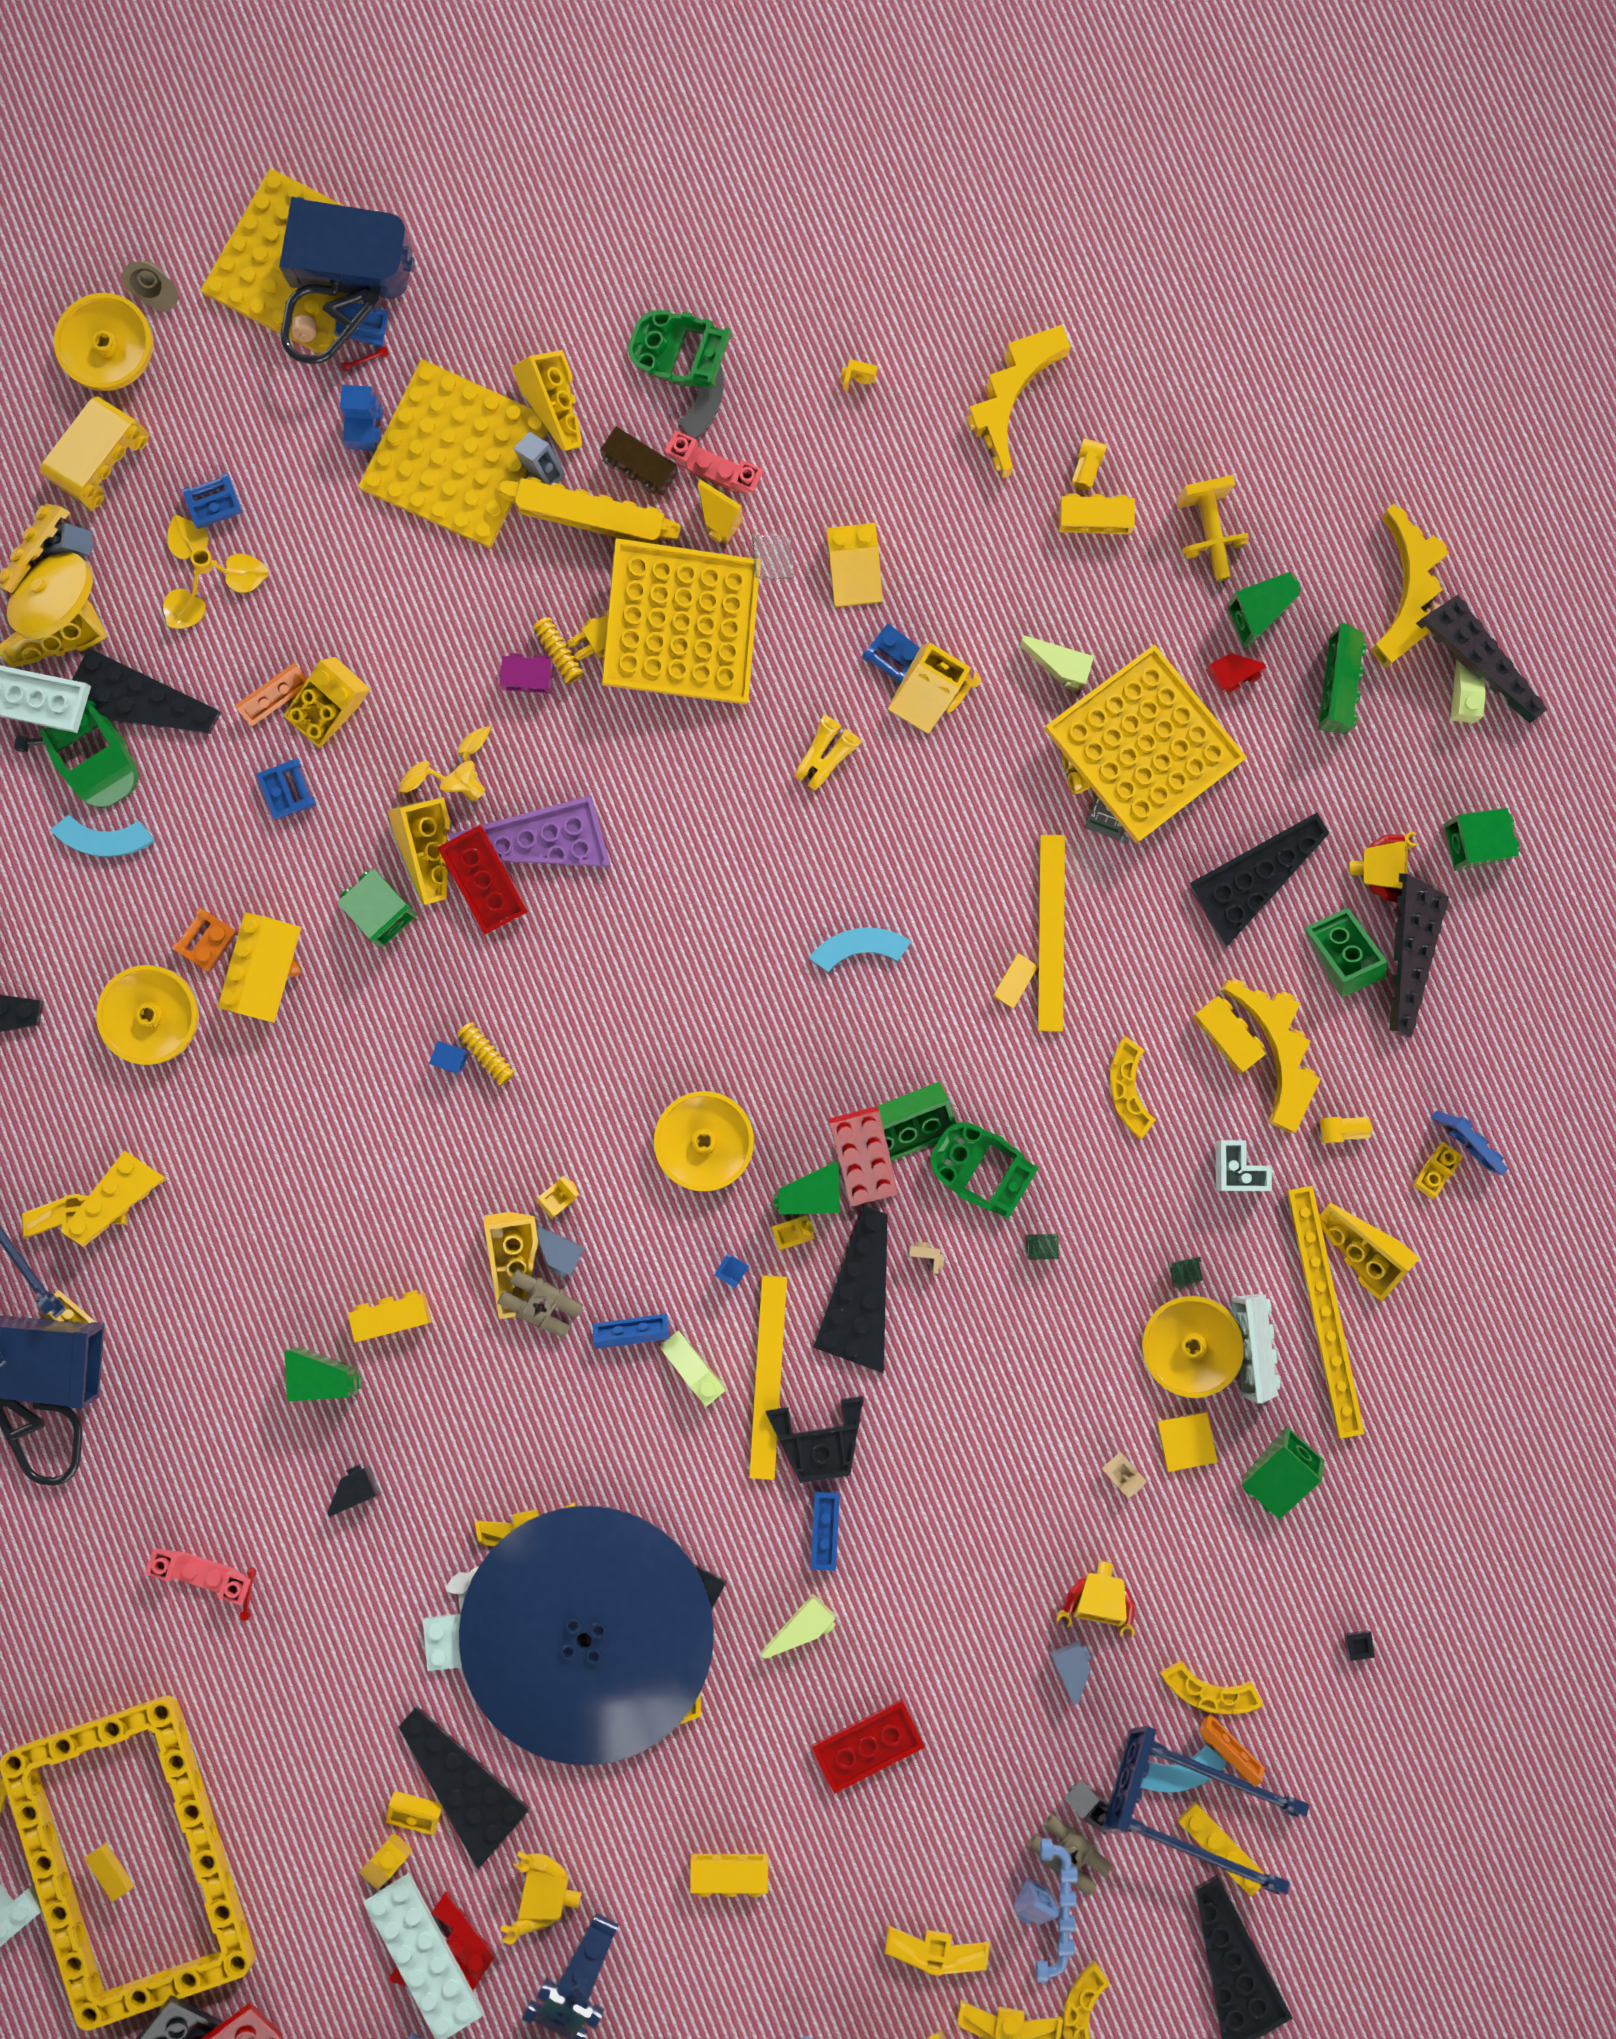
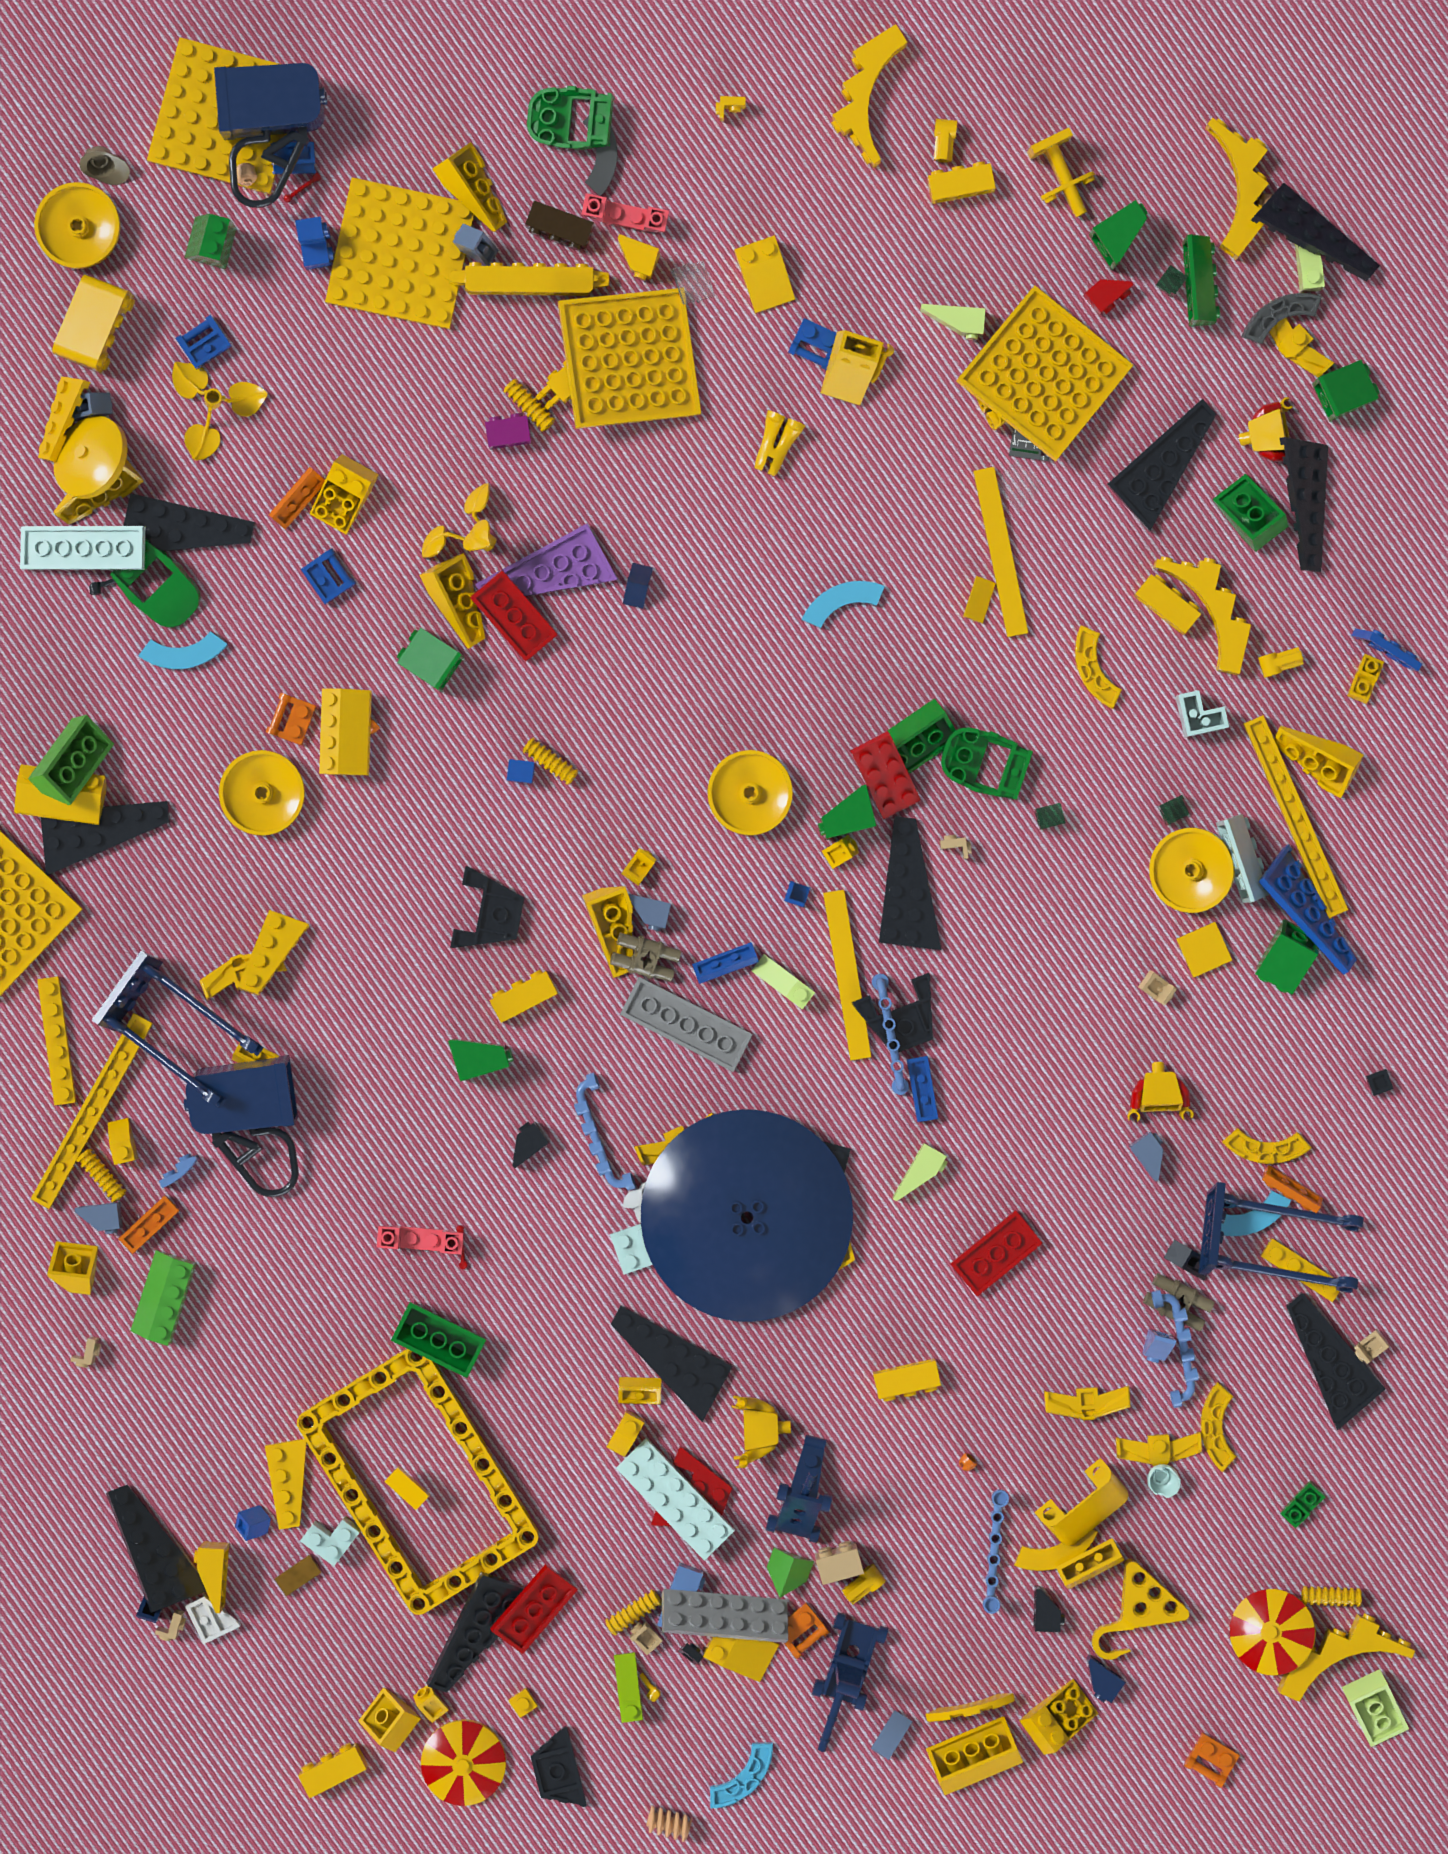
camera: 10 degrees left, 5 degrees up
none -> green slope [184,214,237,269]
none -> green slope [391,1302,487,1378]
none -> black wing [450,866,525,948]
none -> medium blue bar [574,1072,636,1191]
none -> light grey plate [620,977,753,1072]
none -> dark blue slope [623,563,653,609]
none -> medium blue bar [872,974,909,1095]
none -> orange hinge [959,1452,978,1471]
none -> clear green panel [1156,265,1187,298]
none -> dark grey tile [1241,293,1322,344]
none -> blue wing [1258,844,1357,975]
none -> yellow plate [1269,318,1335,378]
none -> tan bracket [1354,1329,1390,1364]

